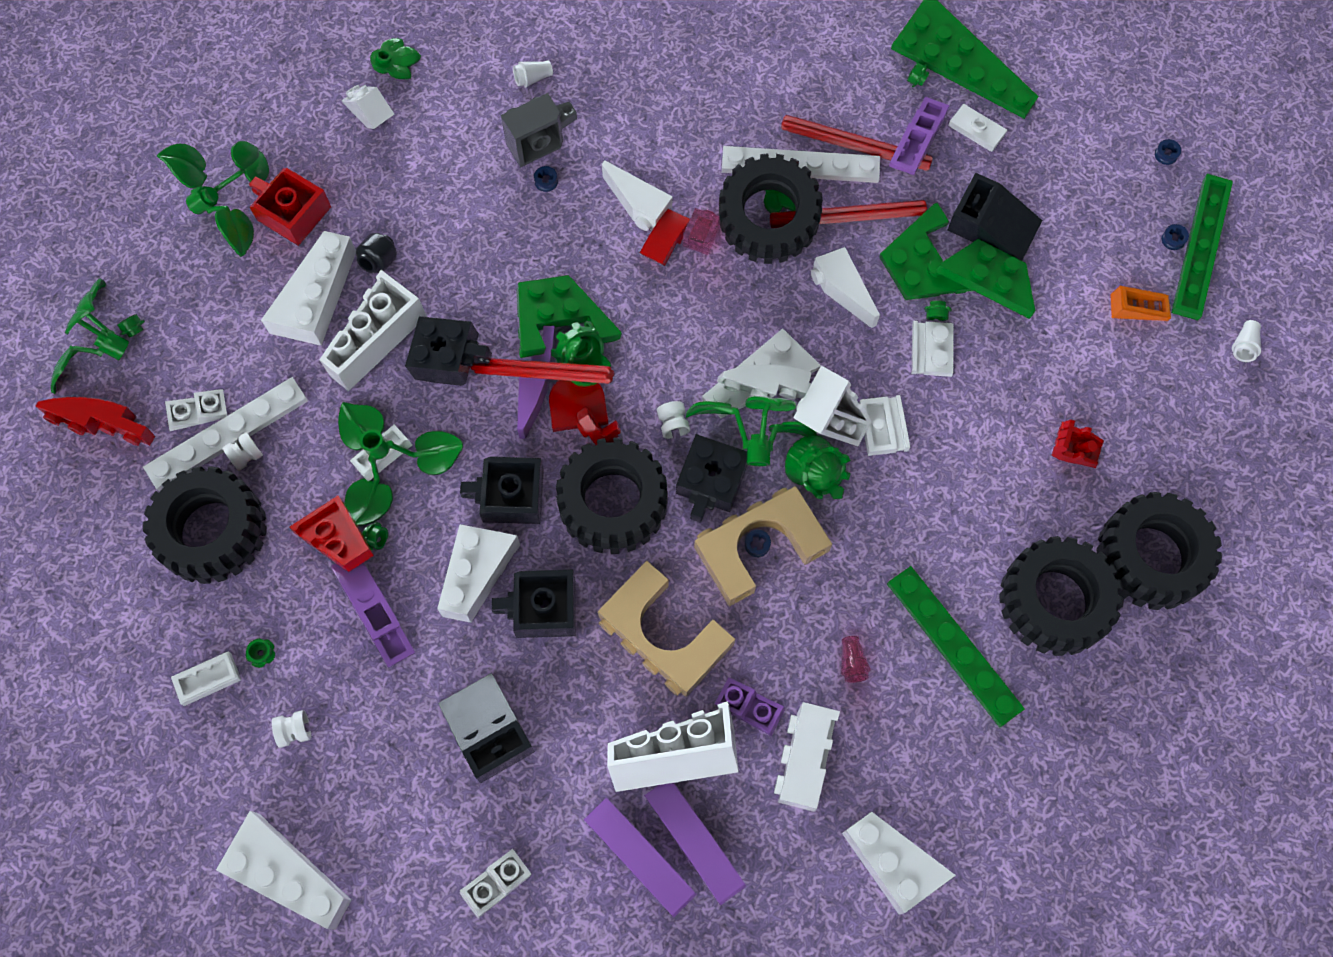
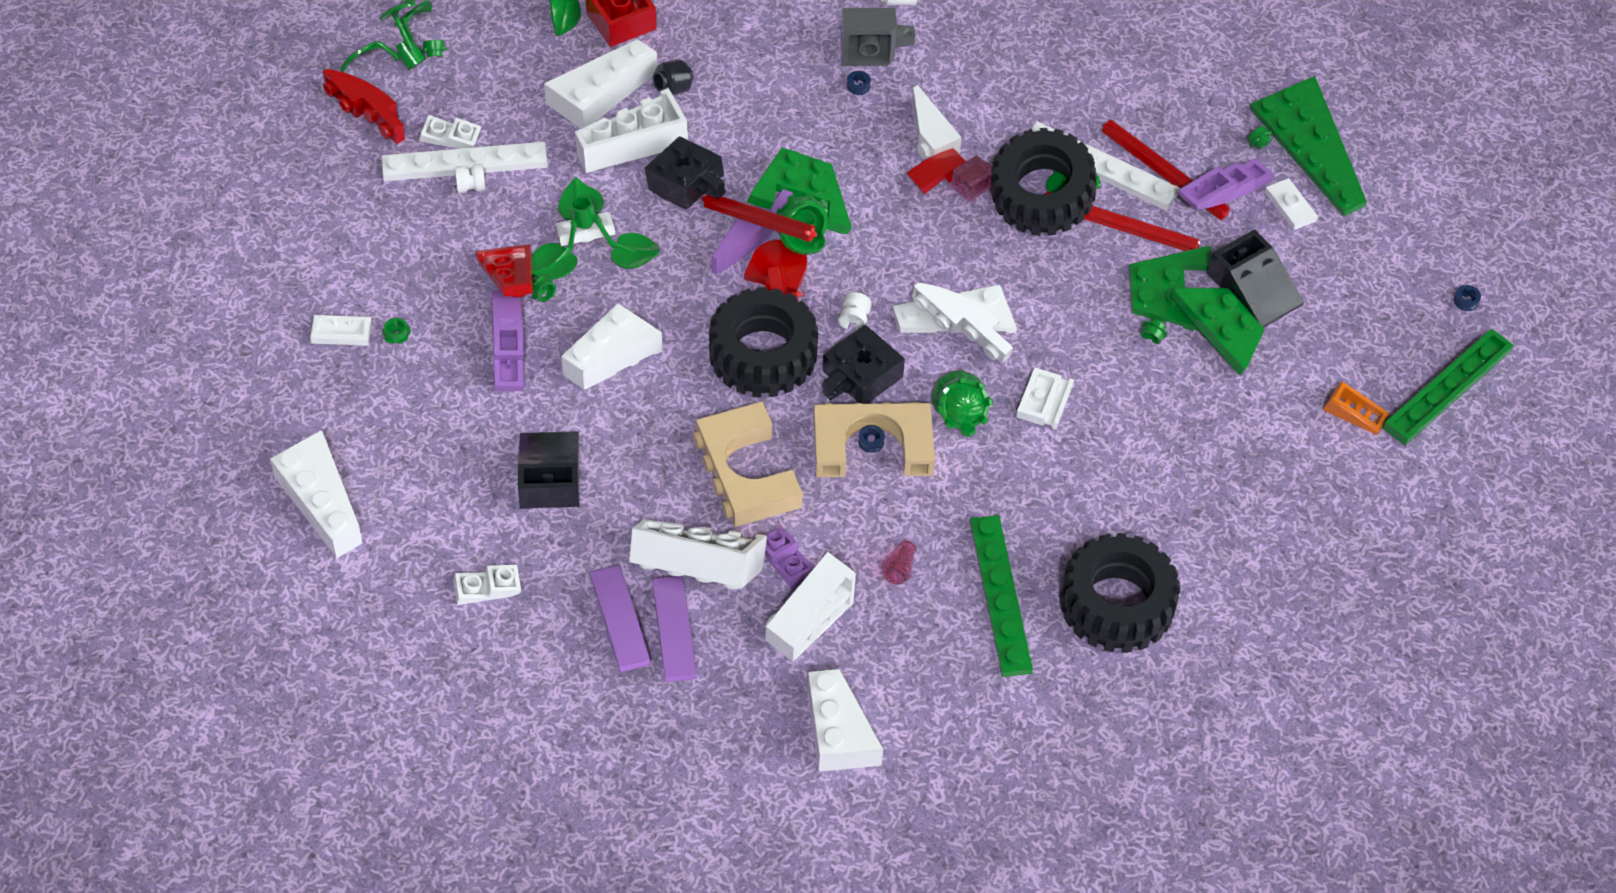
camera: 25 degrees right, 15 degrees down
black tyre [143,466,267,584] -> none
white wheel [272,710,311,748] -> none
black hinge [460,457,544,524] -> none
black hinge [492,569,576,638] -> none
green plant [686,396,817,467] -> none
white wedge [793,366,872,446] -> none
white slope [811,247,880,328] -> none
white plate [911,321,953,377] -> none
red hand [1052,420,1104,468] -> none
black tyre [1097,492,1223,610] -> none
dark blue bush [1161,224,1189,250] -> none
white cone [1232,320,1261,362] -> none

